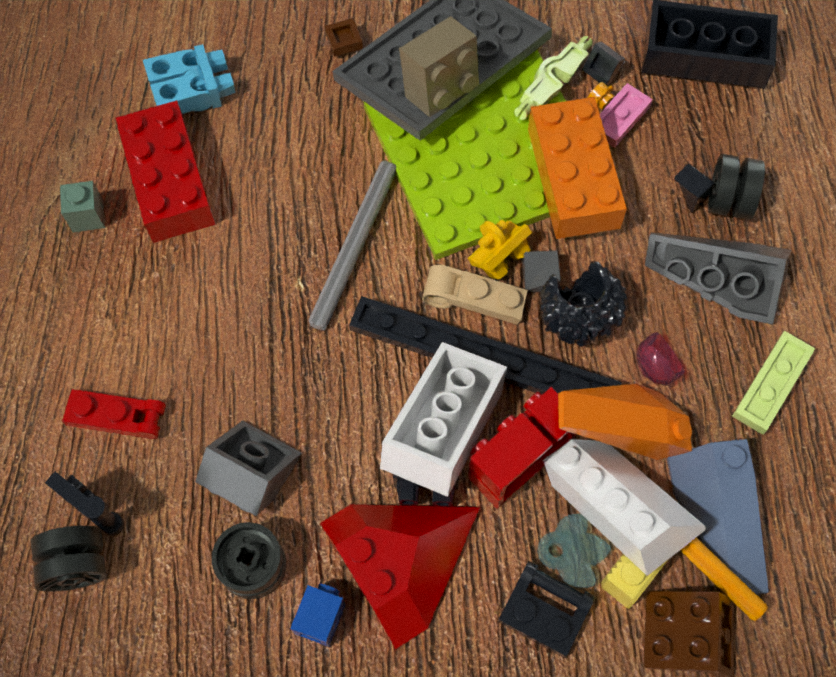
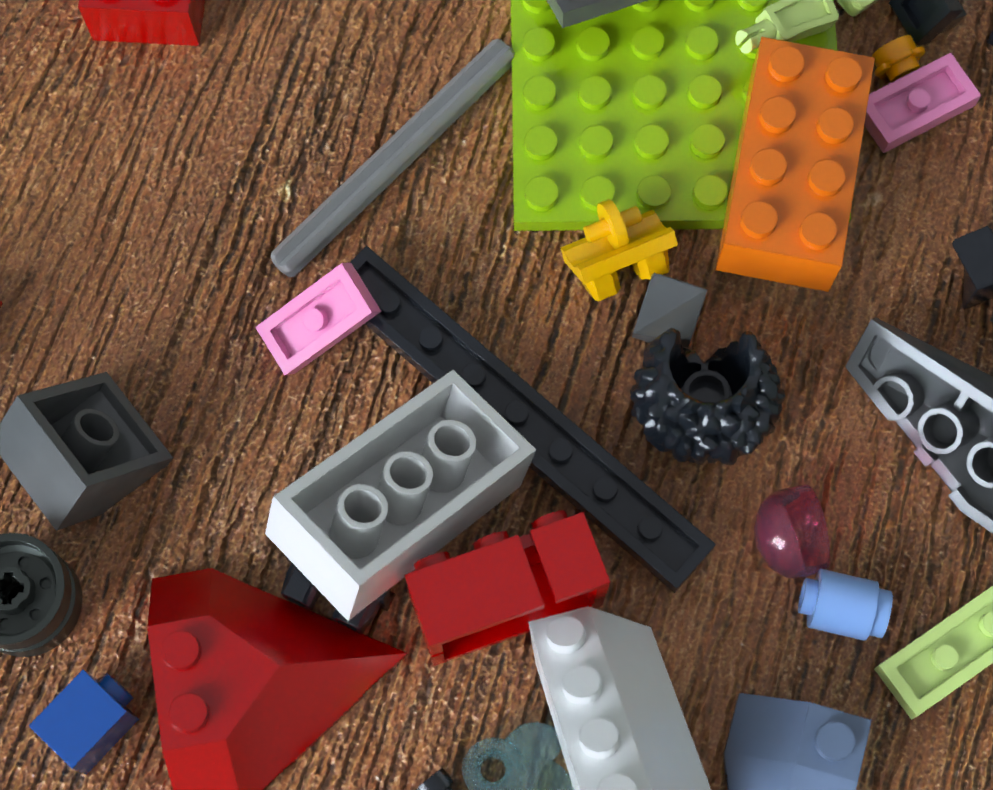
camera: 20 degrees right, 5 degrees up
tan plate [422,265,528,325] -> none
orange wedge [558,383,692,460] -> none
none -> bright pink plate [255,263,381,375]
none -> light blue brick [798,568,893,641]

